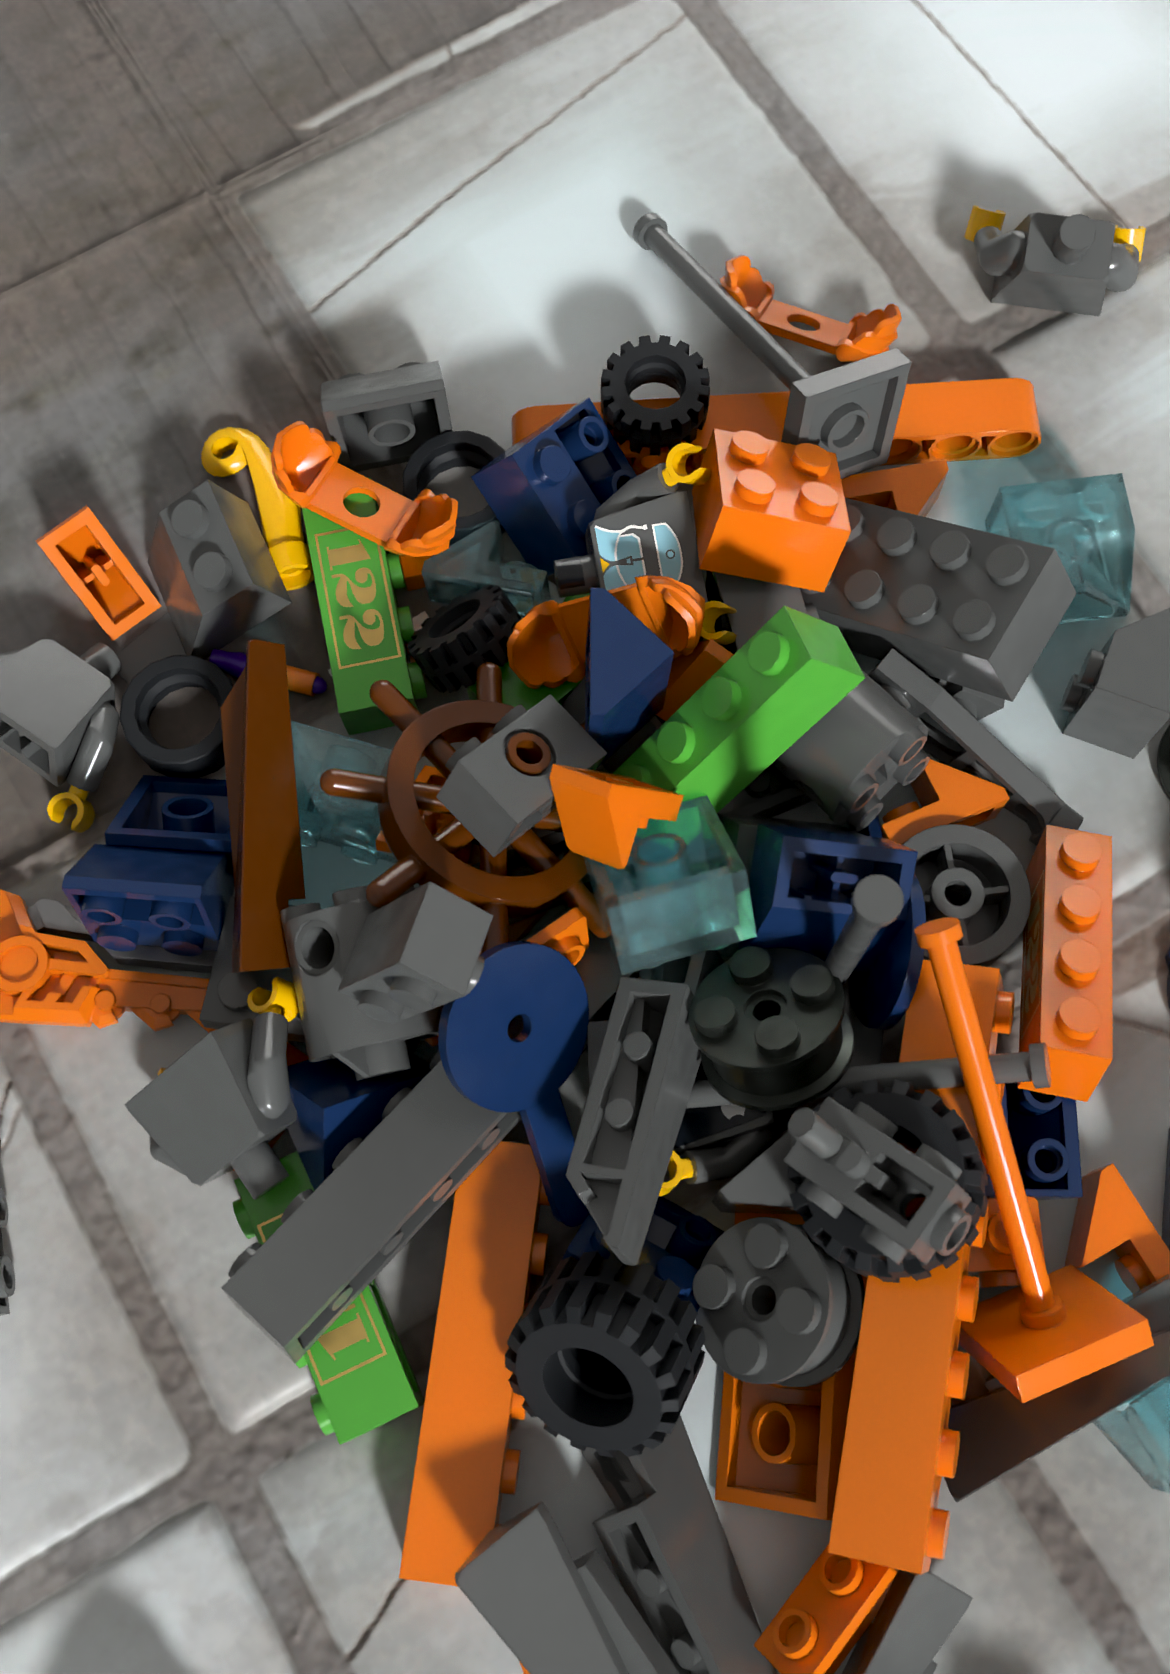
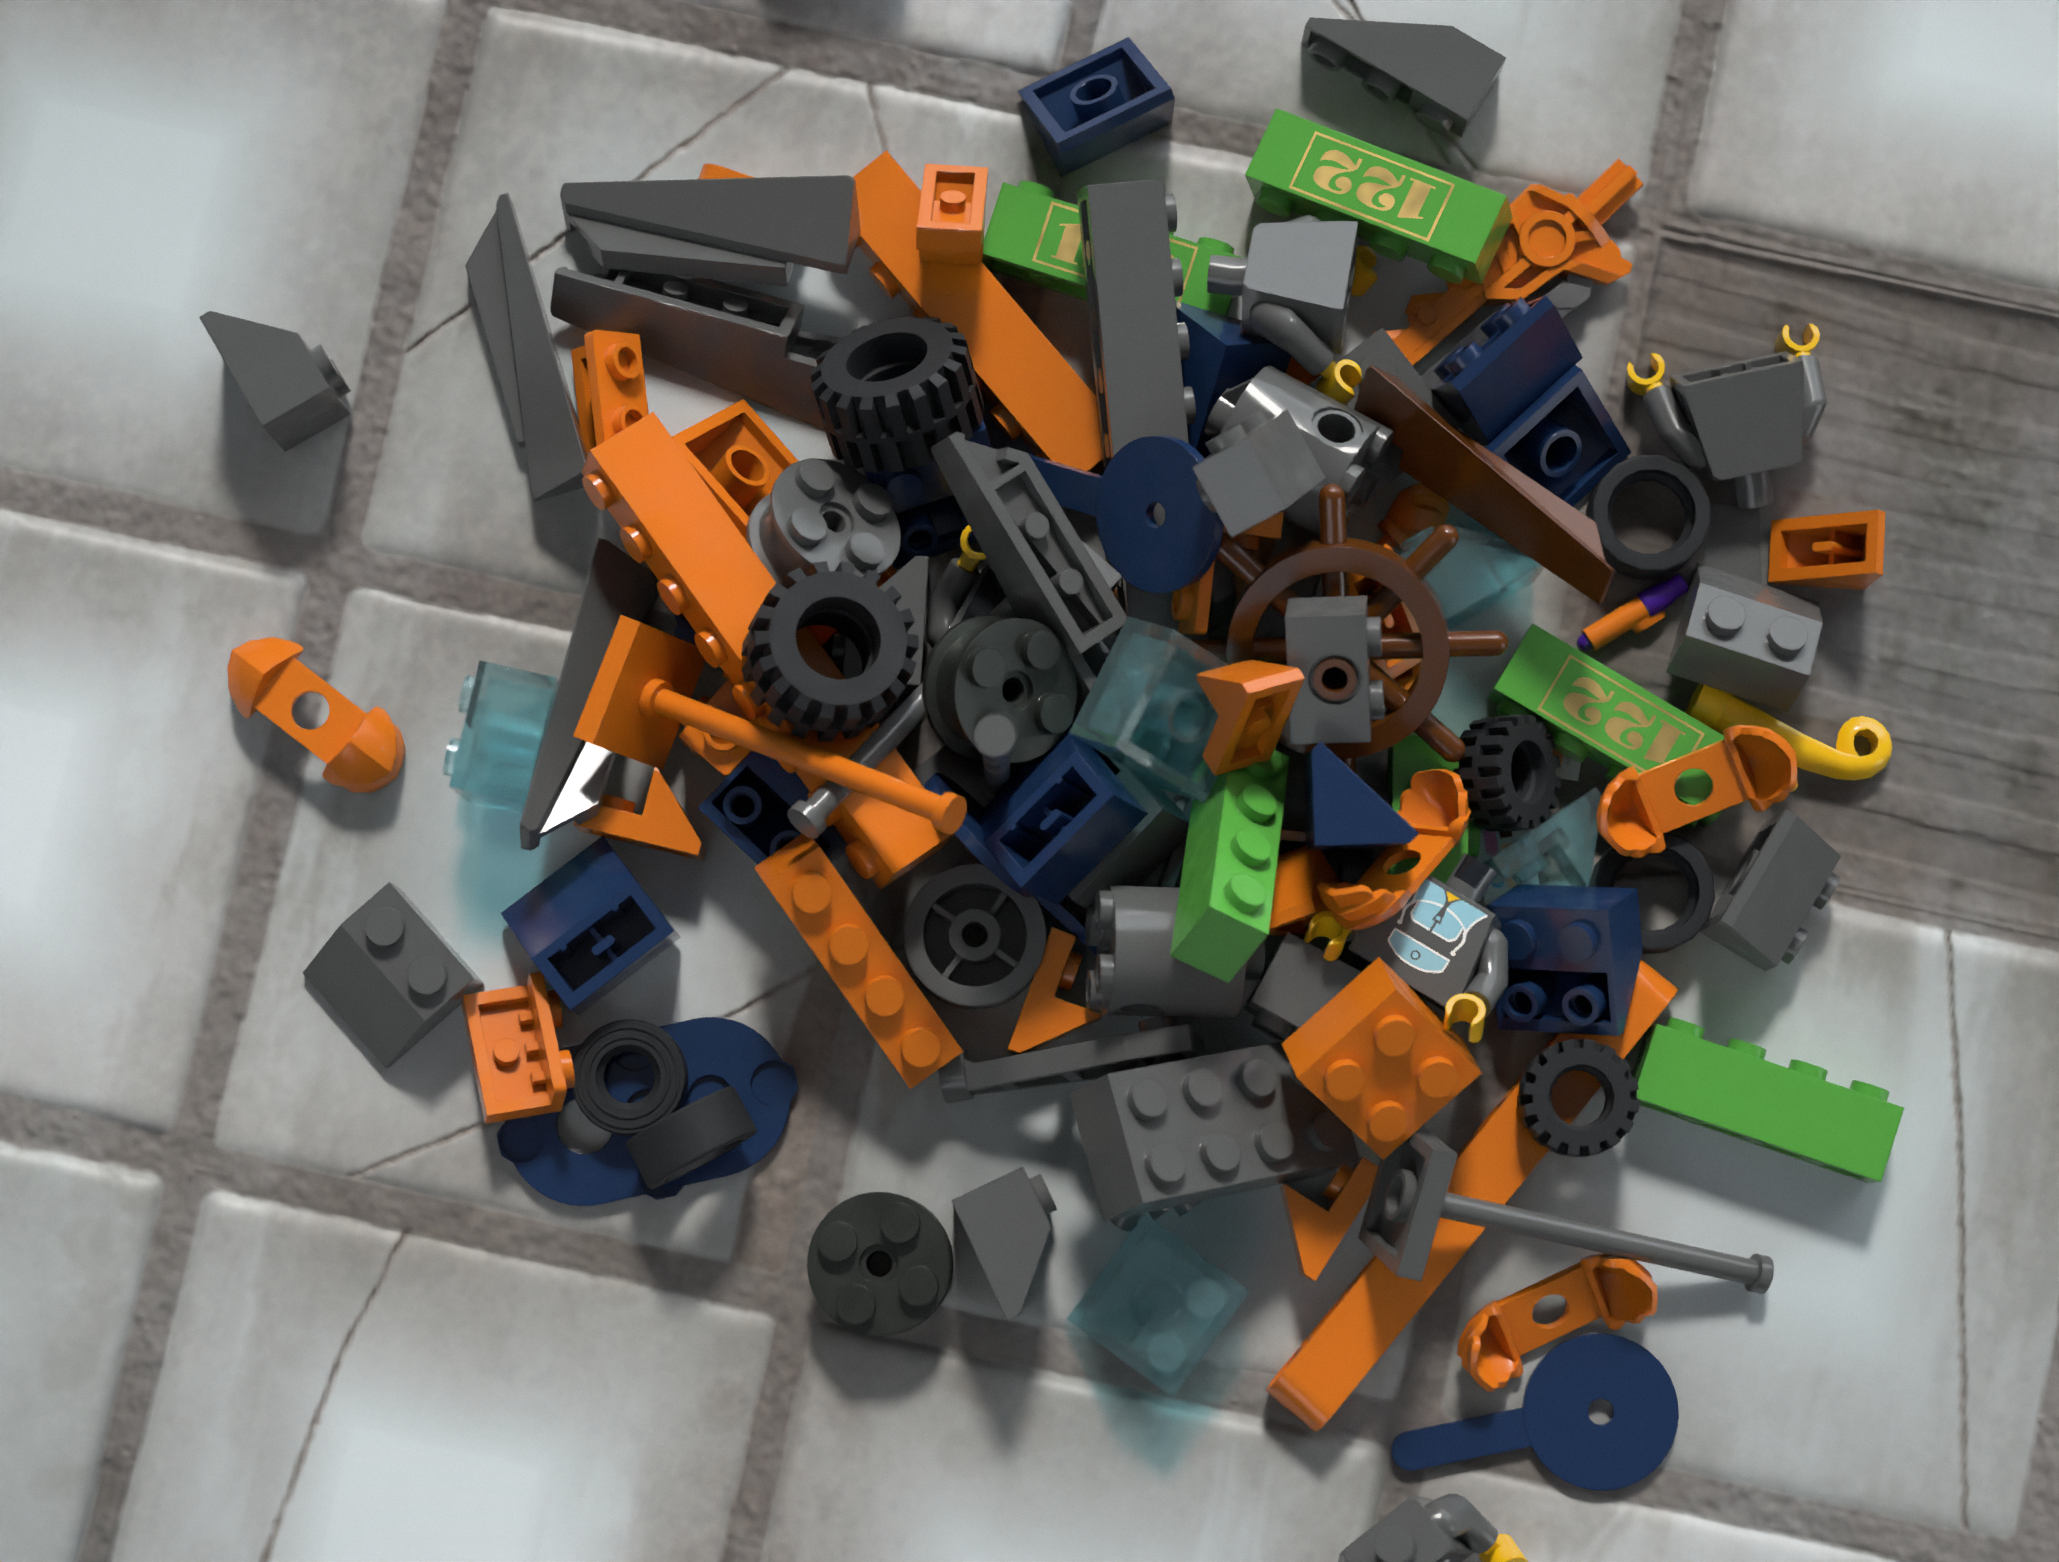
camera: 130 degrees right, 10 degrees up
dark grey brick [783,1096,972,1265] -> none
none -> orange slope [916,164,988,265]
none -> dark blue slope [1018,37,1175,177]
none -> bright green brick [1245,108,1513,284]
none -> orange piece [1376,483,1450,550]
none -> dark blue piece [1391,1334,1679,1491]
none -> bright green brick [1632,1017,1904,1183]

